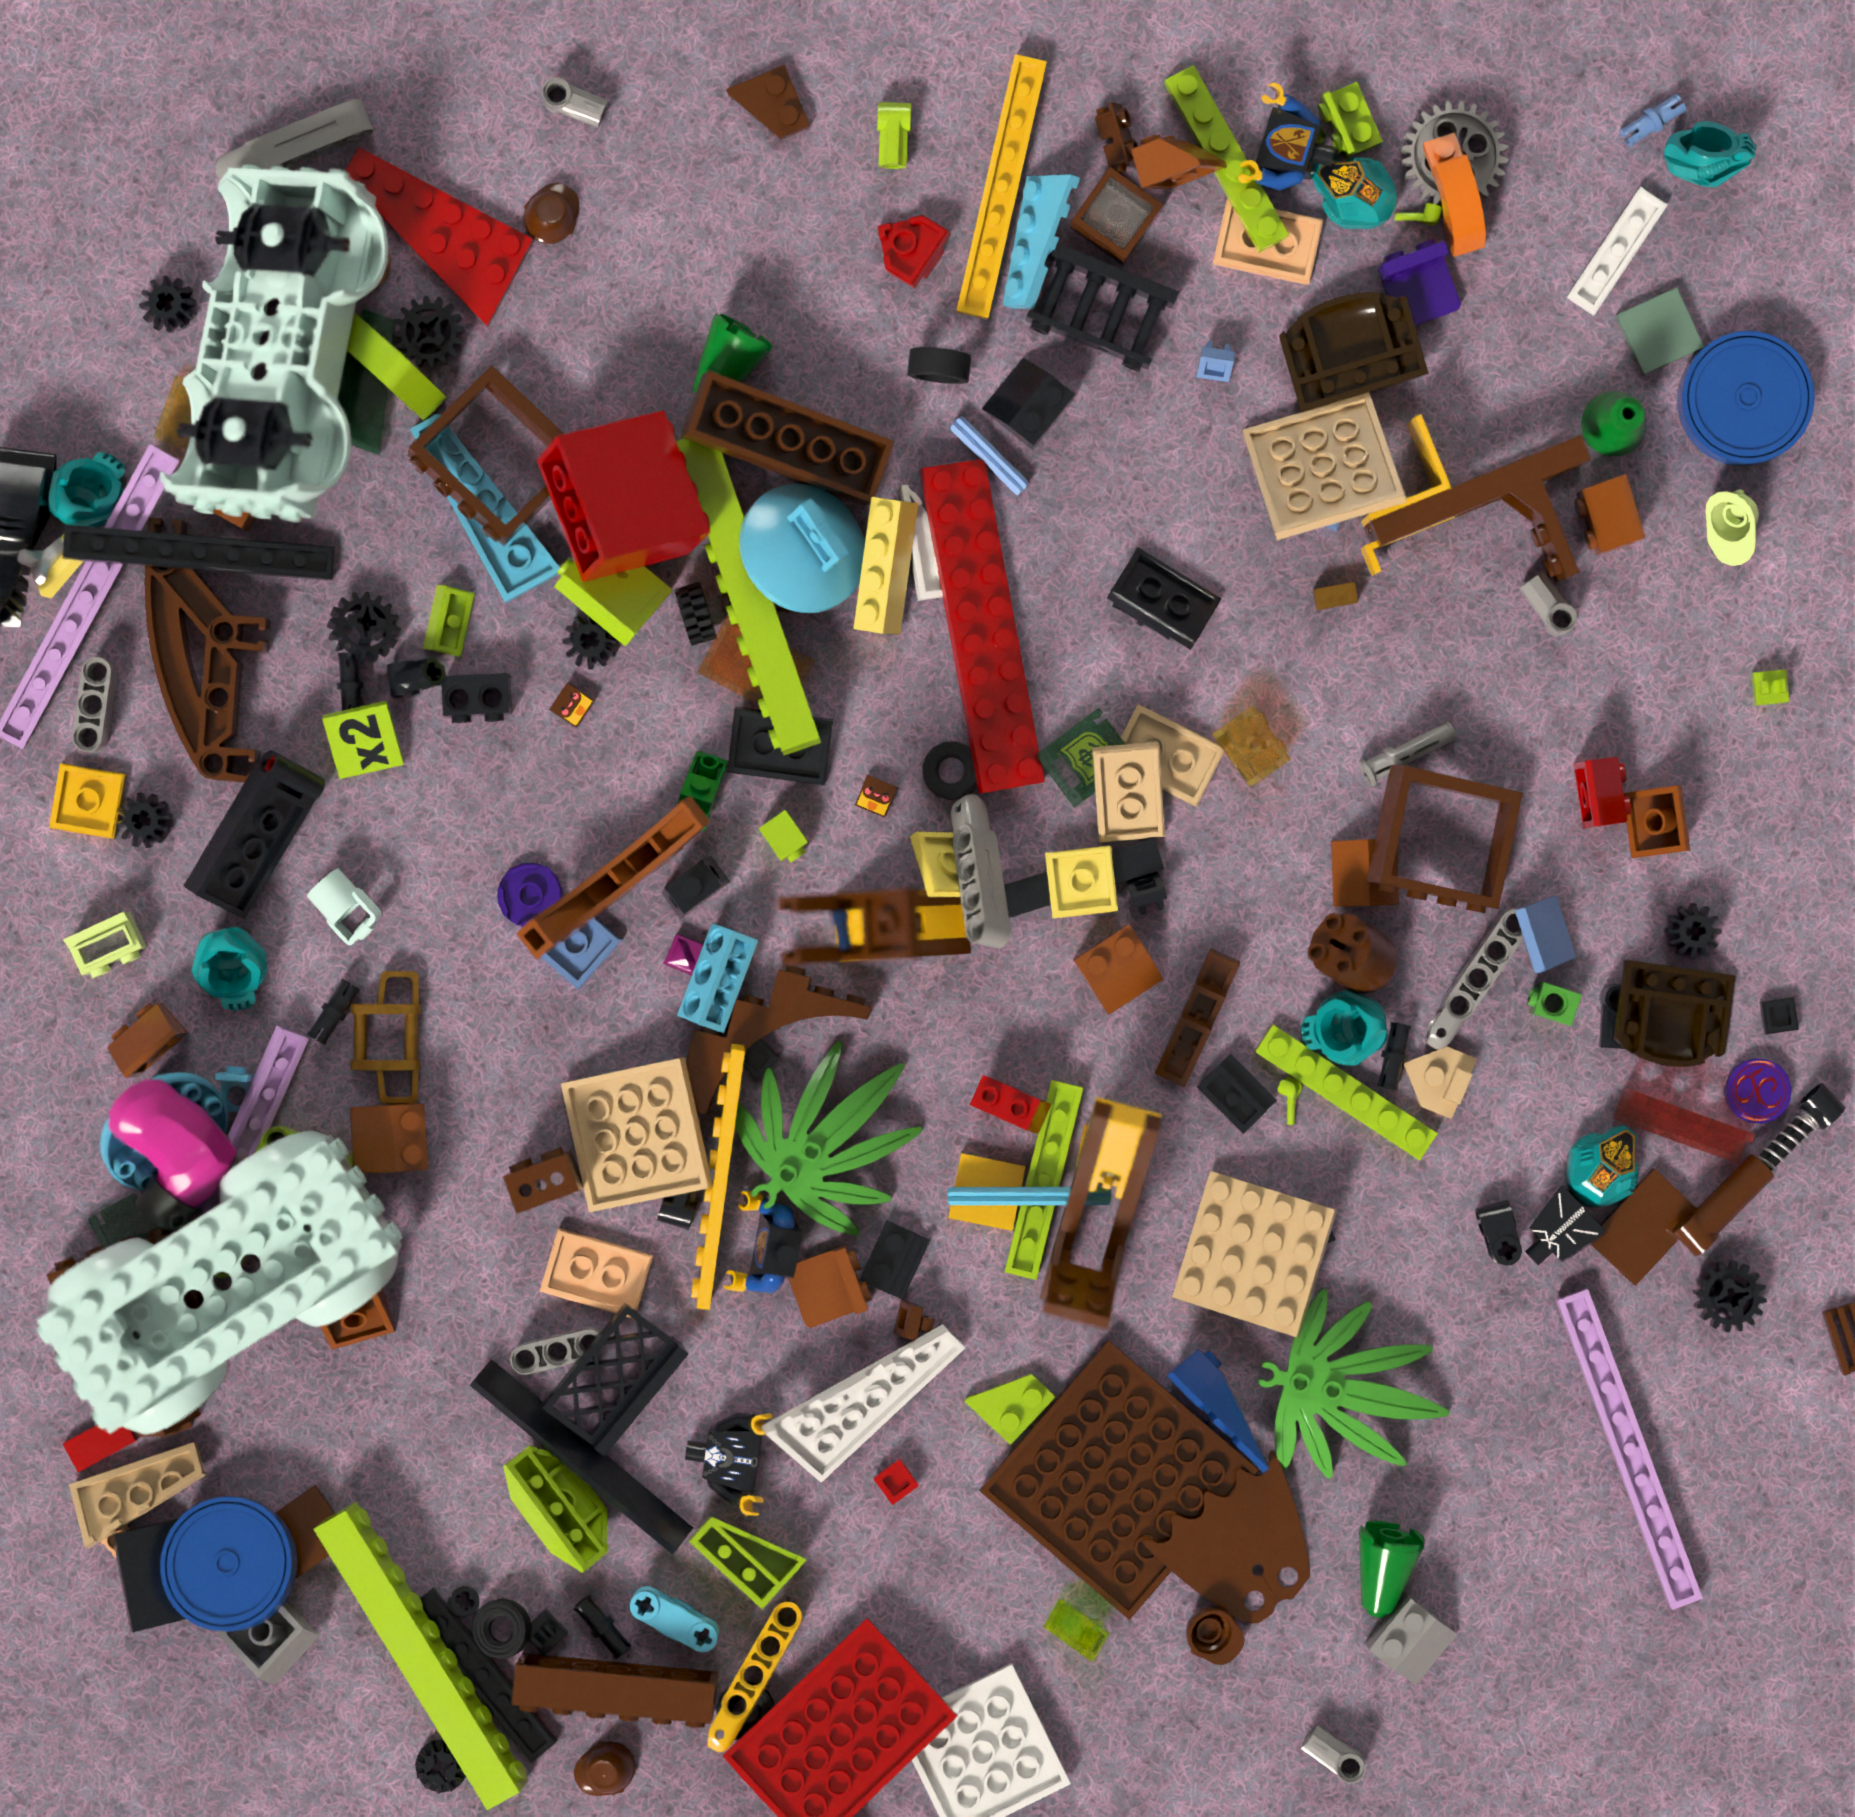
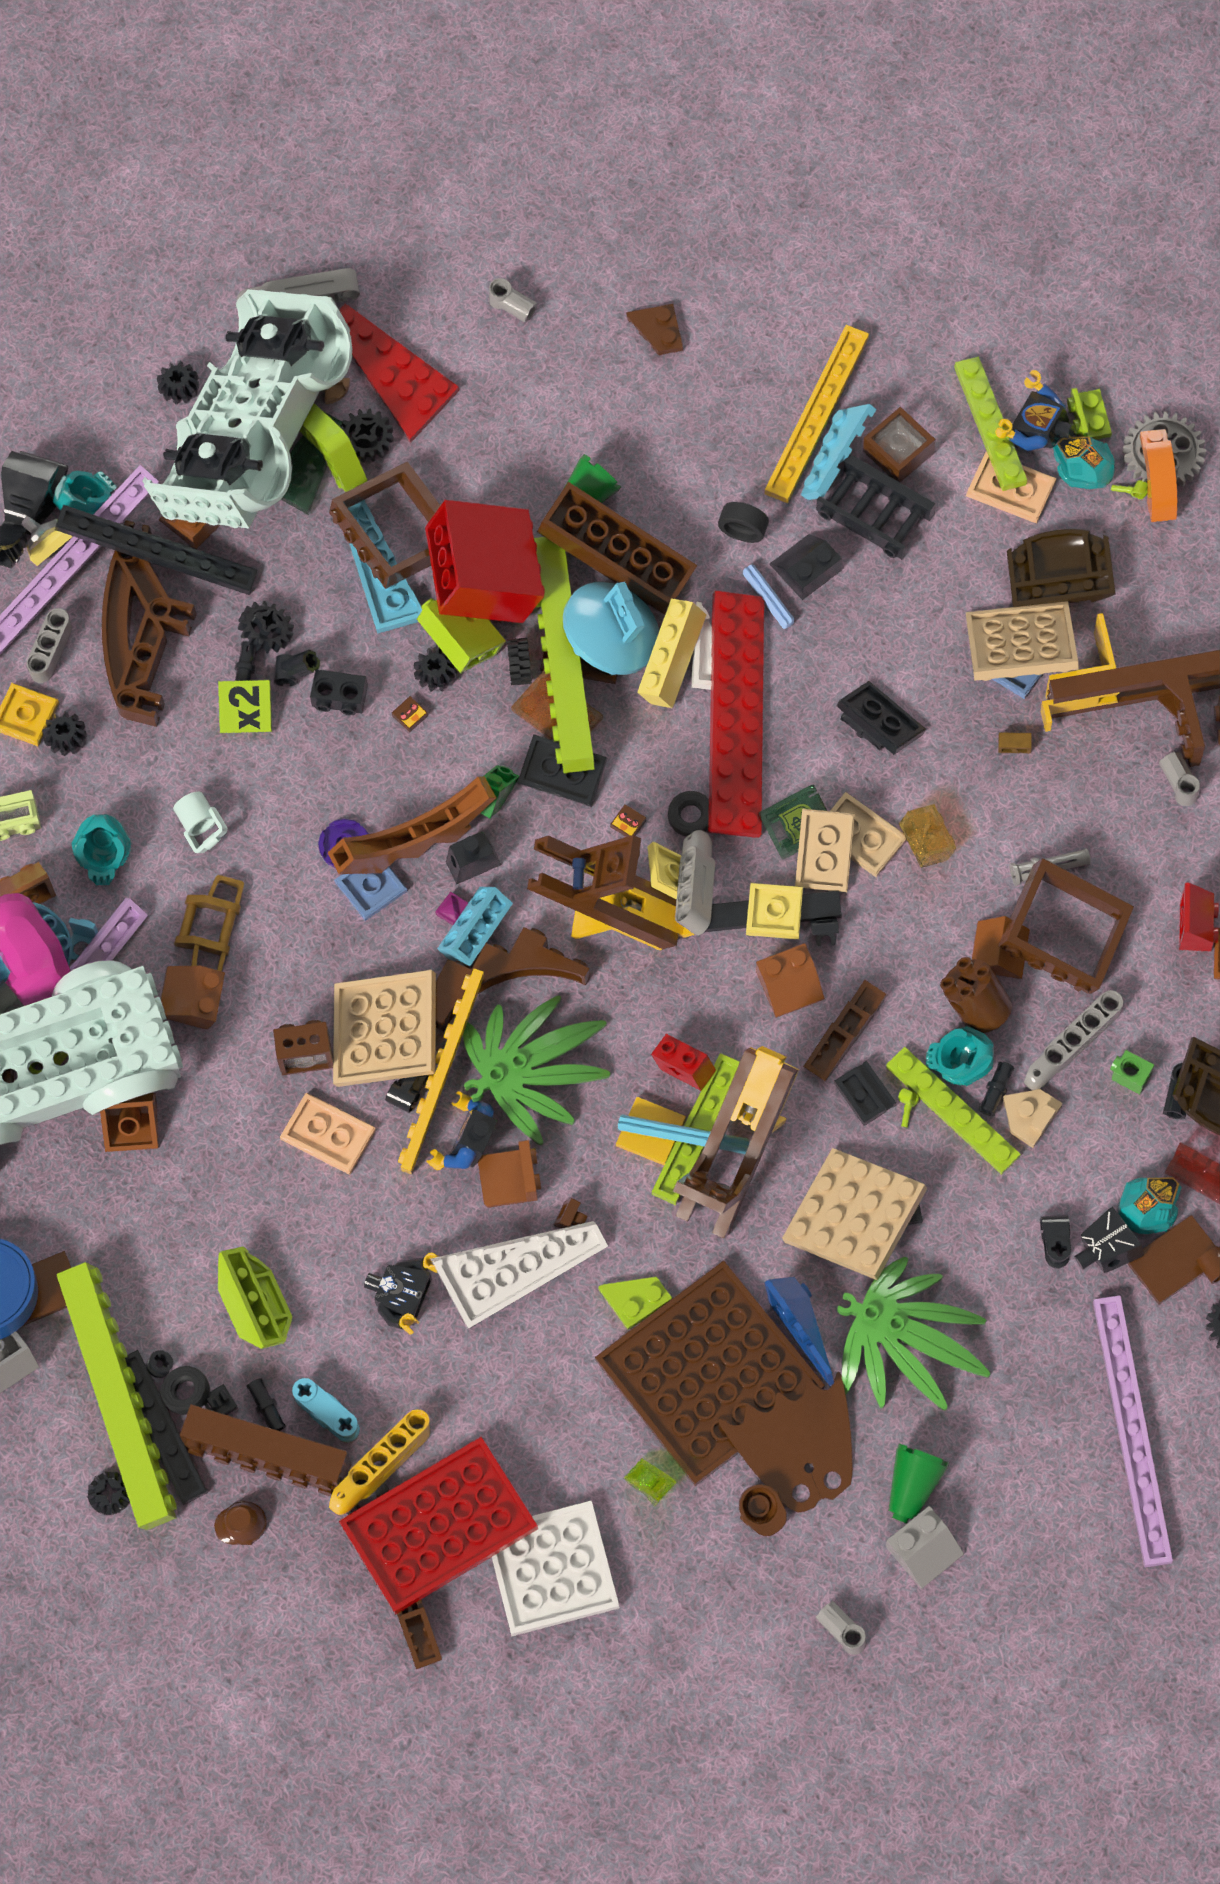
camera: 15 degrees right, 20 degrees down
clear yellow plate [154,375,191,449] -> none
black hinge [183,750,325,919] -> none
black pin [307,978,361,1045] -> none
lime slope [423,585,475,657] -> none
black tile [470,1359,693,1554] -> none
light grey beam [510,1326,606,1375] -> none
reddish brown hat [524,183,579,244] -> none
black fence [541,1303,689,1456] -> none
lime wedge [687,1516,807,1609] -> none
black tile [743,1038,780,1081] -> none
lime brick [758,810,809,863] -> none
black plate [859,1220,930,1300] -> none
red plate [873,1458,919,1505] -> none
lime piece [877,102,911,169] -> none
red plate [877,215,951,289] -> none
reddish brown hinge [1095,102,1138,173] -> none
dark orange slope [1131,135,1227,190] -> none
medium blue tile [1196,341,1235,383] -> none
dark purple bracket [1377,239,1461,326] -> none
medium blue tile [1515,895,1576,973] -> none

